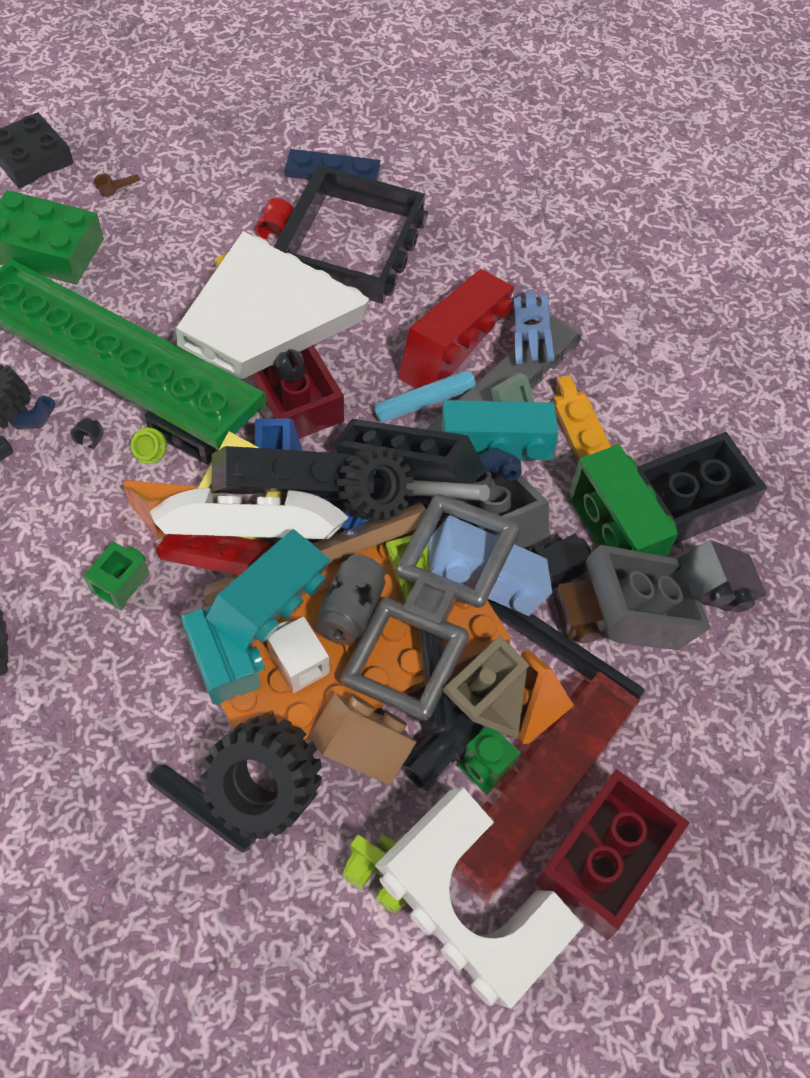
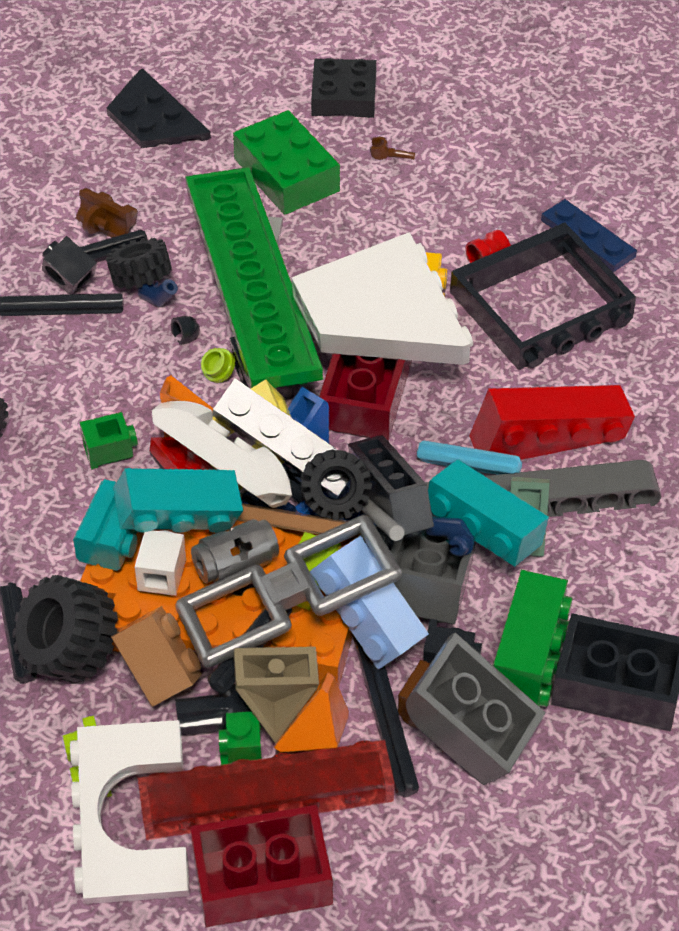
camera: 45 degrees right, 10 degrees down
black hinge [276,349,305,381] -> none
medium blue piece [514,289,554,364] -> none
light orange hinge [553,375,611,463] -> none
black brick [678,540,767,613] -> none

